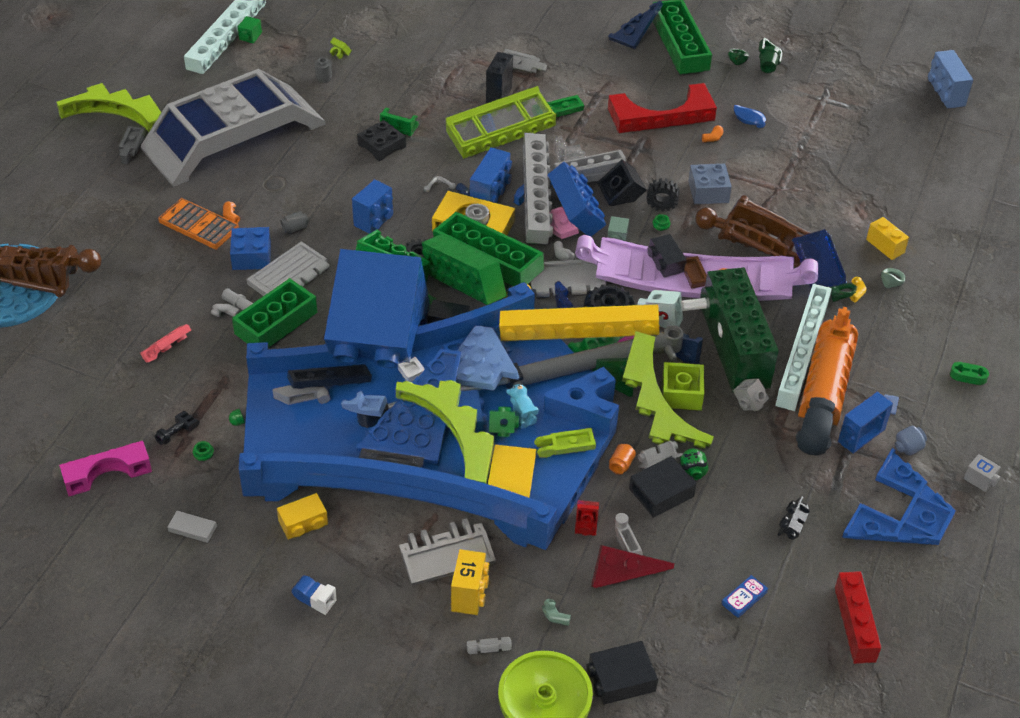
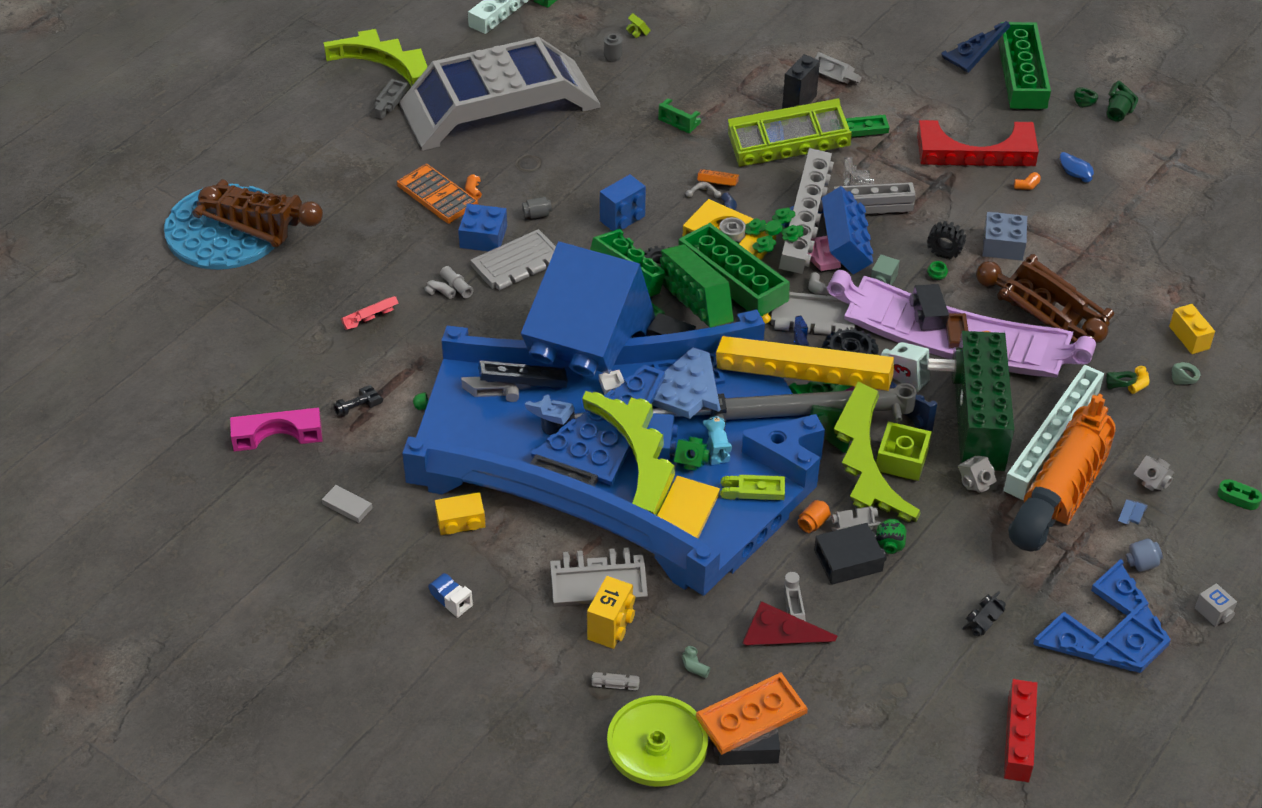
camera: 15 degrees right, 0 degrees up
green plate [193,441,214,461] -> none
green brick [232,278,318,348] -> none
black brick [357,120,406,161] -> none
blue brick [470,147,512,203] -> none
red slope [575,500,599,536] -> none
black slope [597,159,647,206] -> none
tile [722,575,768,618] -> none
clear blue piece [792,229,847,288] -> none
blue window [838,391,893,453] -> none
none -> orange tile [696,672,808,755]
none -> orange tile [697,169,739,186]
none -> green plant [745,208,804,253]
none -> light grey brick [1134,455,1174,491]

